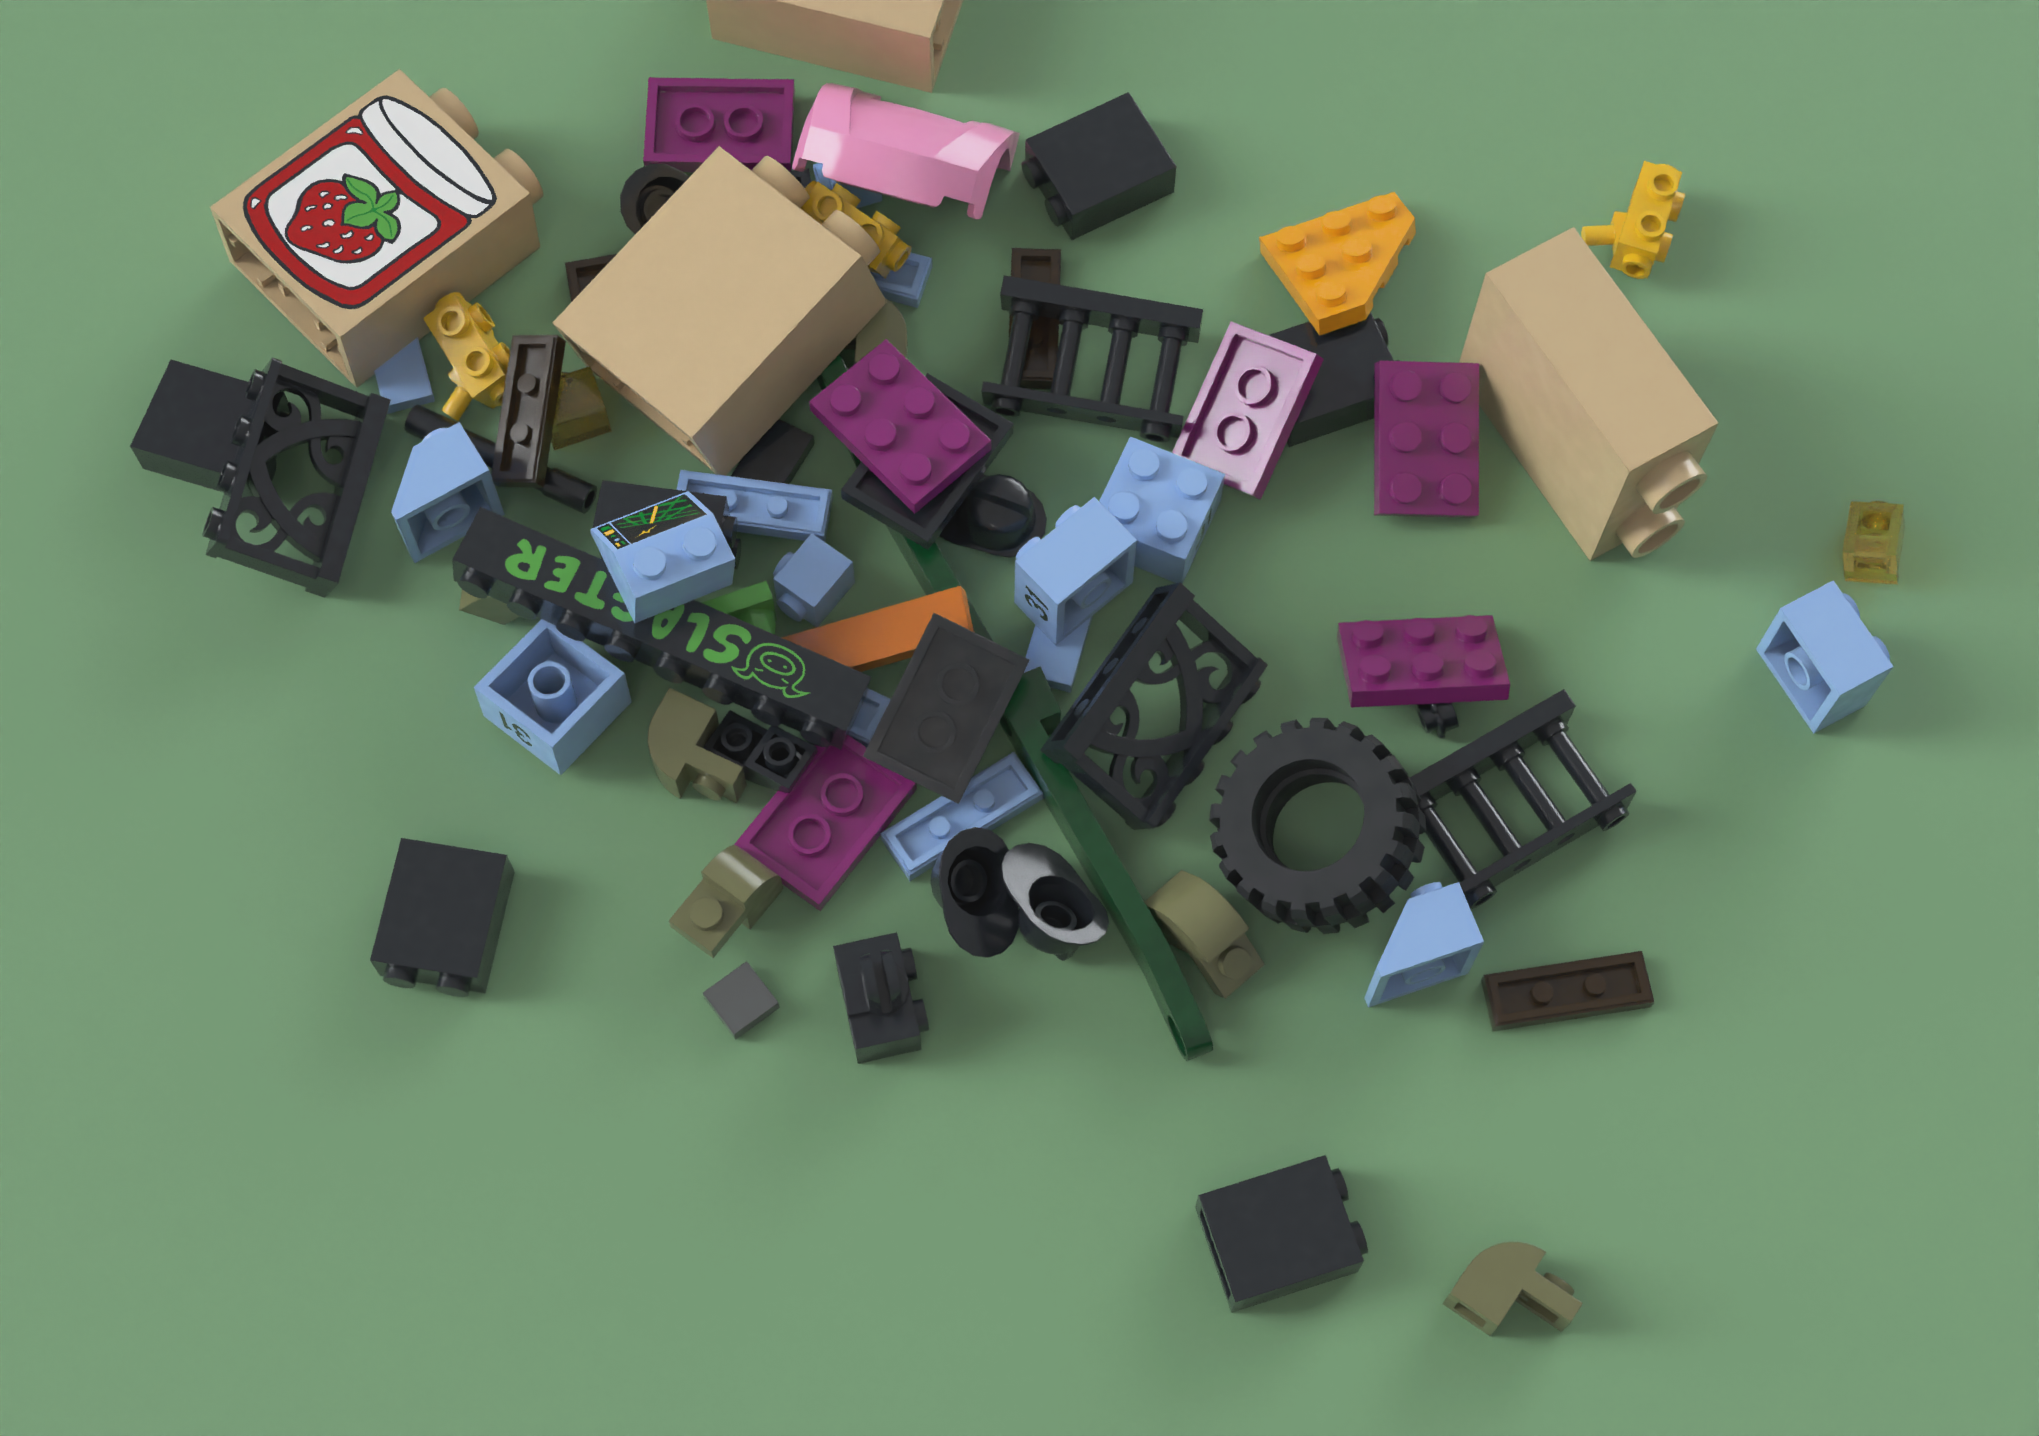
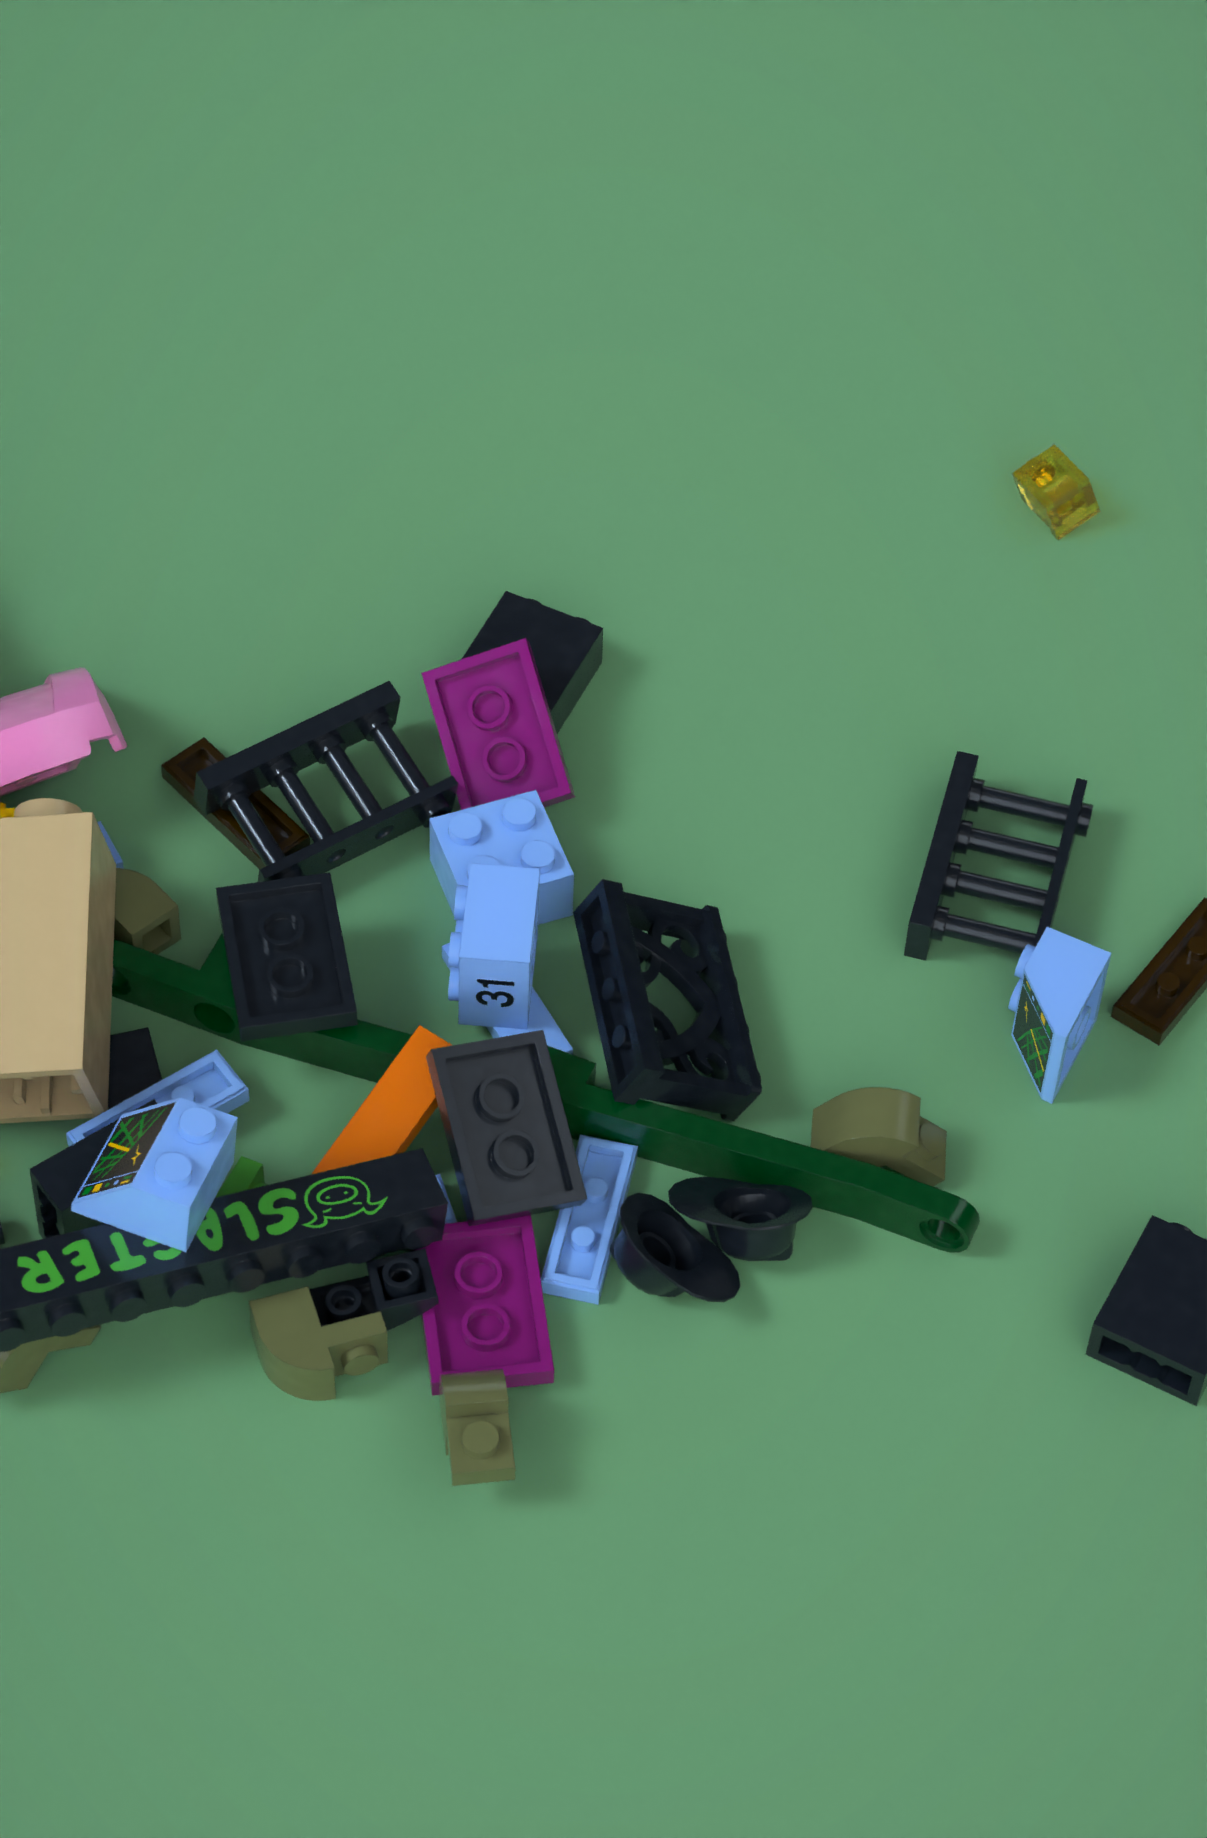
camera: 45 degrees left, 15 degrees down
black brick [370,838,515,997] -> none
light blue brick [474,619,632,775] -> none
dark grey tile [703,961,780,1040] -> none
light blue brick [773,534,855,627] -> none
magenta plate [809,339,991,514] -> none
black brick [833,932,929,1064] -> none
black piece [939,474,1047,558] -> none
black brick [1021,92,1177,240] -> none
black tyre [1209,717,1426,934] -> none
light orange plate [1259,192,1416,335] -> none
magenta plate [1337,615,1510,708] -> none
magenta plate [1374,361,1479,518] -> none
black plate [1415,703,1459,738] -> none
tan brick [1459,227,1718,561] -> none
yellow brick [1581,161,1685,279] -> none
light blue brick [1756,580,1894,734] -> none

